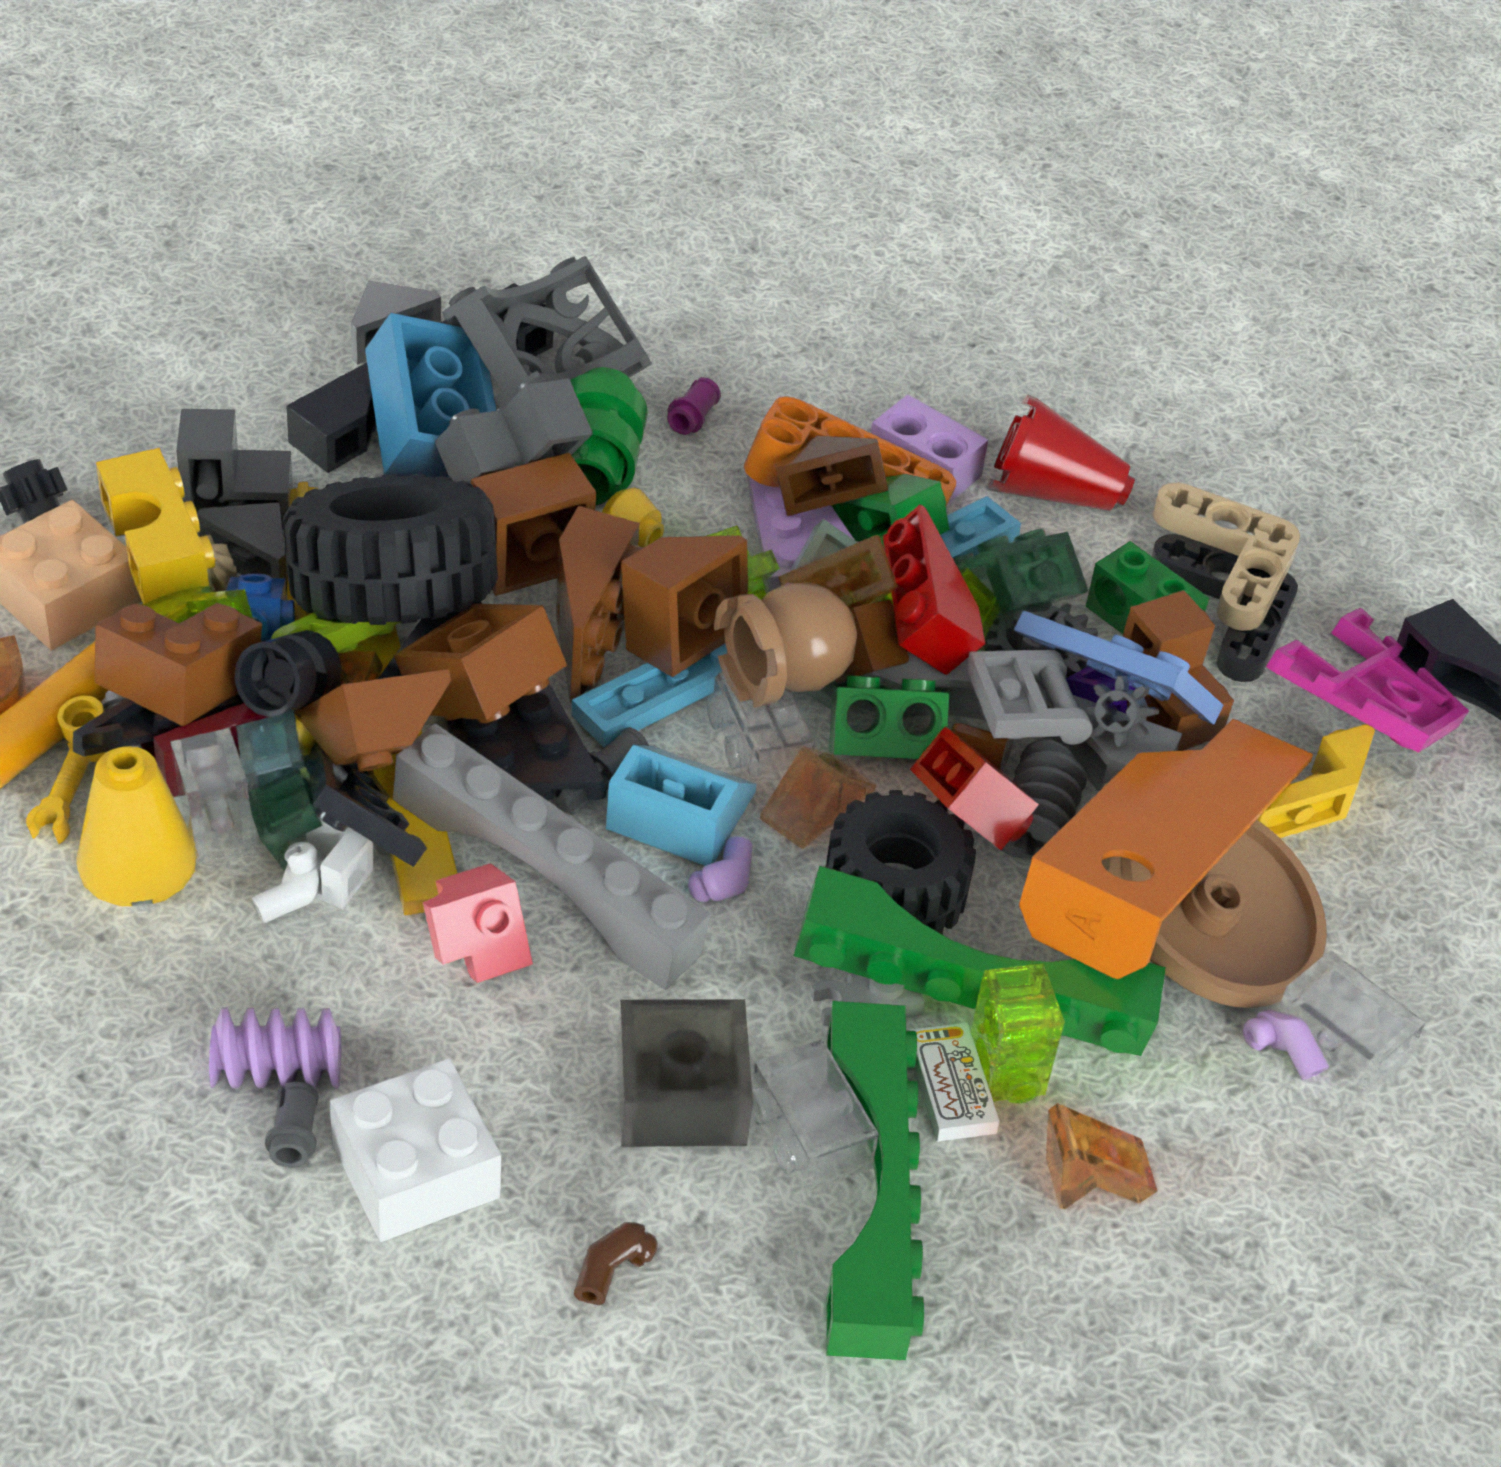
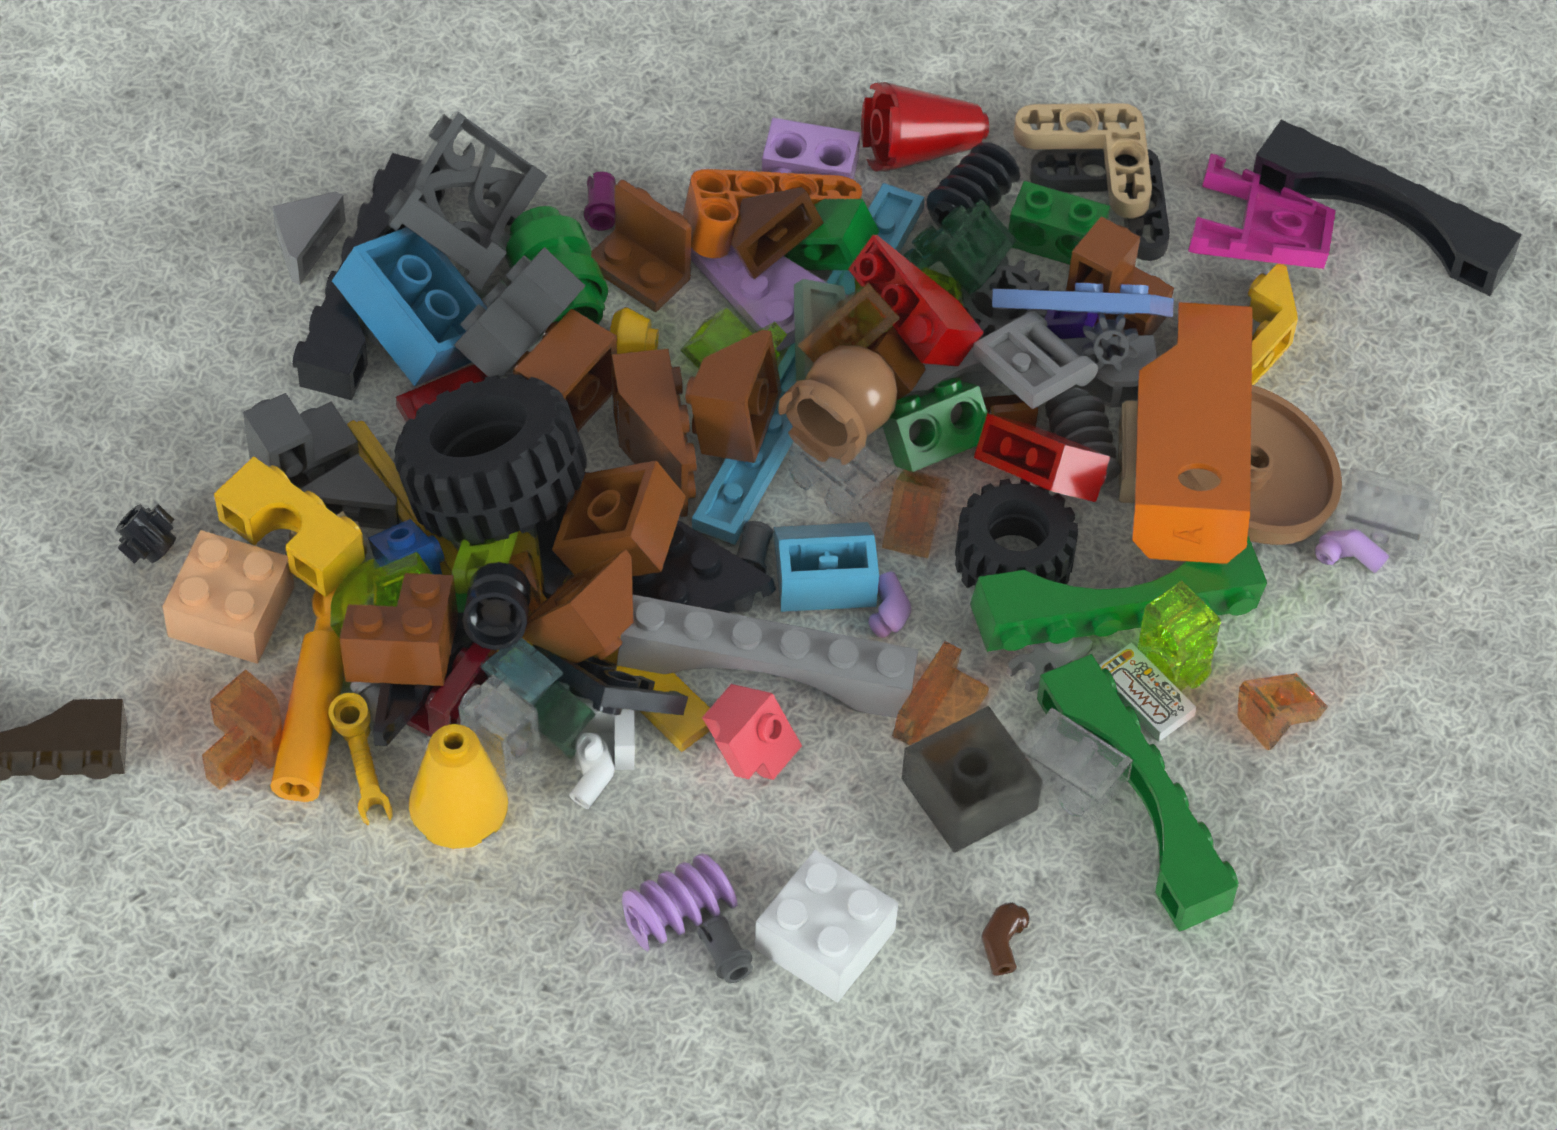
camera: 25 degrees left, 10 degrees up
none -> dark orange bracket [591,179,692,313]
none -> clear orange panel [892,641,989,761]
none -> black piece [926,142,1021,240]

